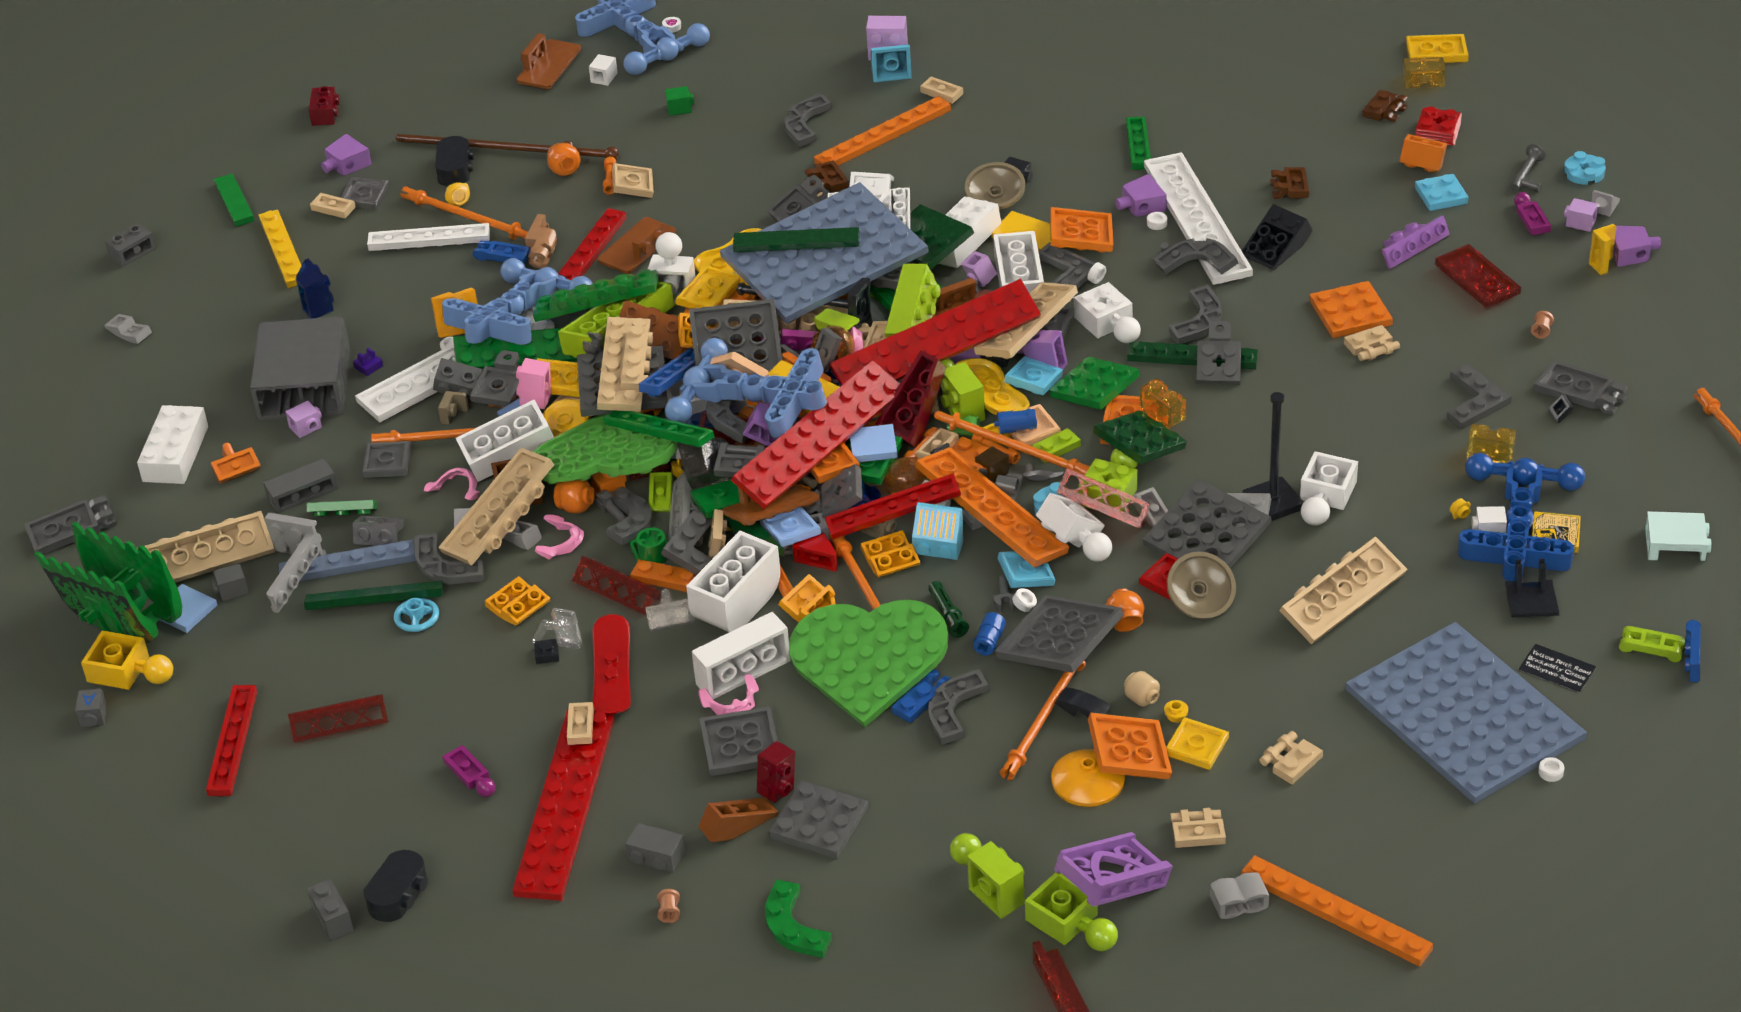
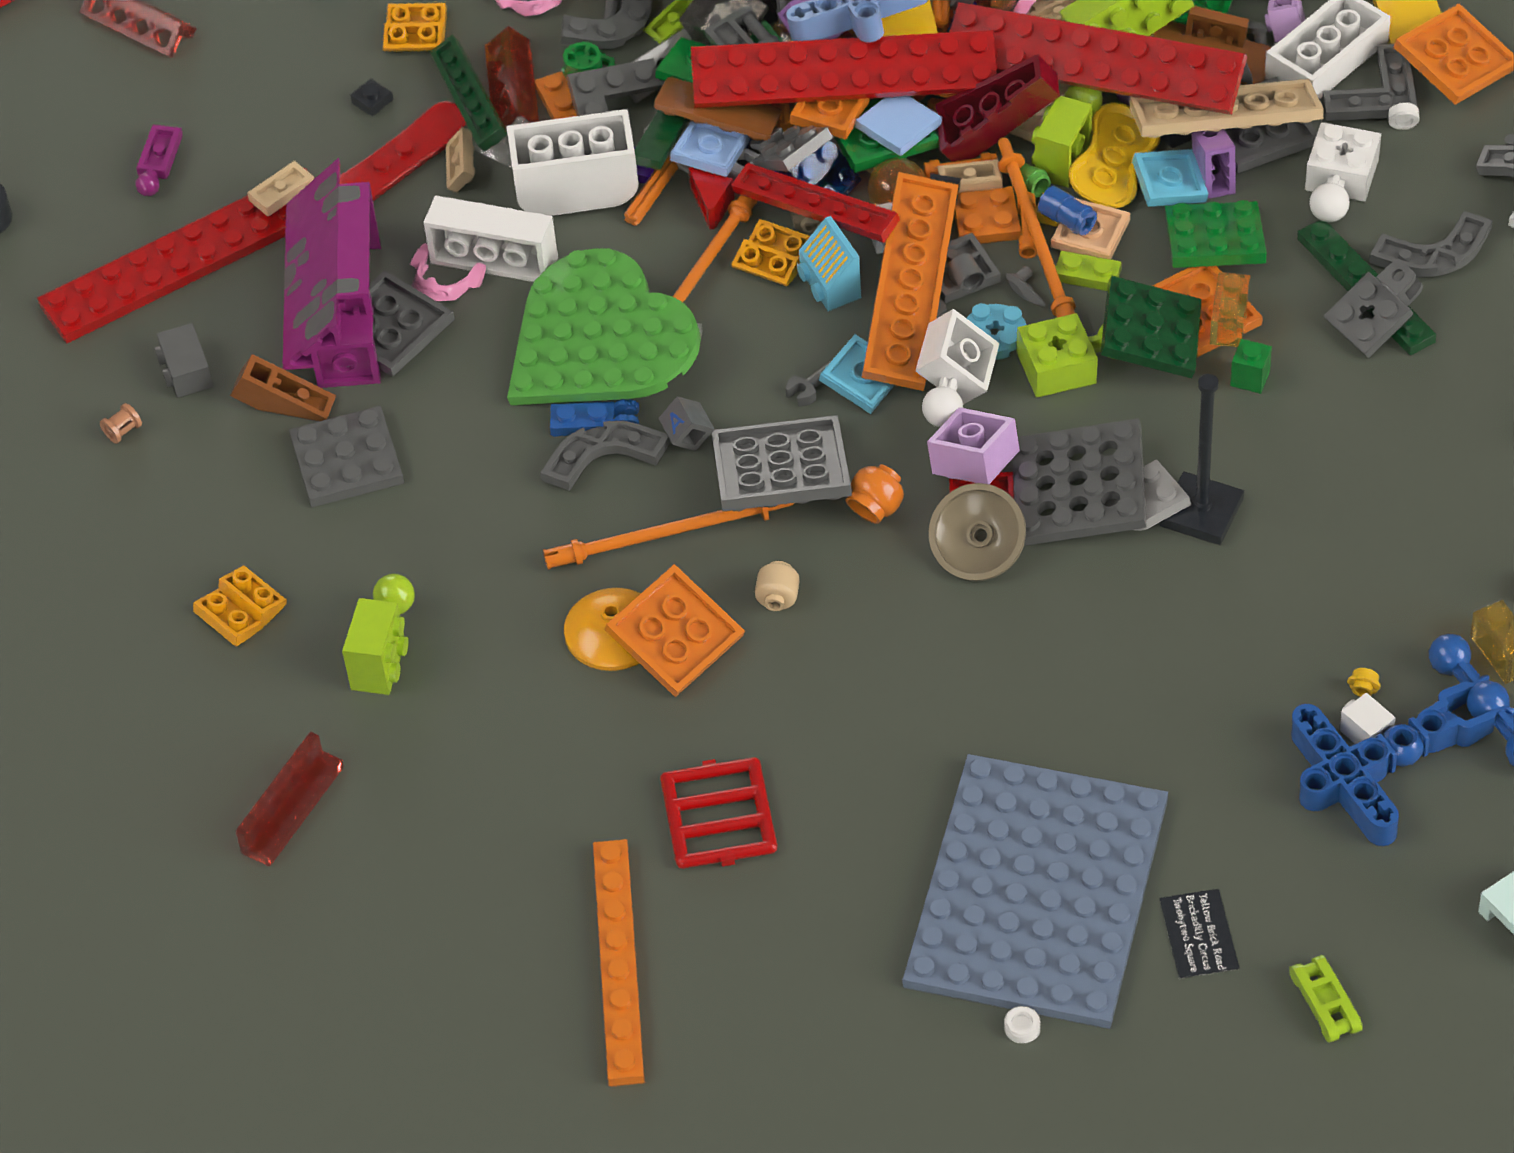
camera: 50 degrees right, 10 degrees up
clear plate [532,607,583,649] -> none
tan plate [708,509,727,559] -> none
dark red brick [756,741,795,803] -> none
green plate [765,879,832,958] -> none
light orange slope [778,574,835,622] -> none
dark green pin [928,581,969,638] -> none
blue piece [973,612,1006,656] -> none
dark brown panel [975,446,1009,483] -> none
white tile [1012,588,1037,612] -> none
lime brick [1025,872,1118,951] -> none
black slope [1054,687,1111,718] -> none
medium lavender fence [1054,832,1173,907] -> none
clear red fence [1057,468,1151,529] -> none
light grey slope [1132,487,1168,528] -> none
yellow plate [1164,700,1188,723] -> none
yellow tile [1166,717,1229,770] -> none
tan plate [1170,808,1226,848] -> none
light grey brick [1210,873,1269,919] -> none
tan plate [1259,731,1323,785] -> none
tan plate [1279,536,1408,645] -> none
white brick [1300,451,1358,526] -> none
black plate [1505,559,1559,617] -> none
tile [1532,512,1581,553] -> none
blue hinge [1685,619,1701,682] -> none
none -> light orange slope [193,565,287,647]
none -> magenta panel [282,157,381,388]
none -> dark green plate [430,34,507,153]
none -> tan plate [446,127,475,193]
none -> dark grey brick [659,396,714,451]
none -> red bar [660,757,778,869]
none -> lavender brick [927,407,1020,484]
none -> green brick [1230,338,1272,394]

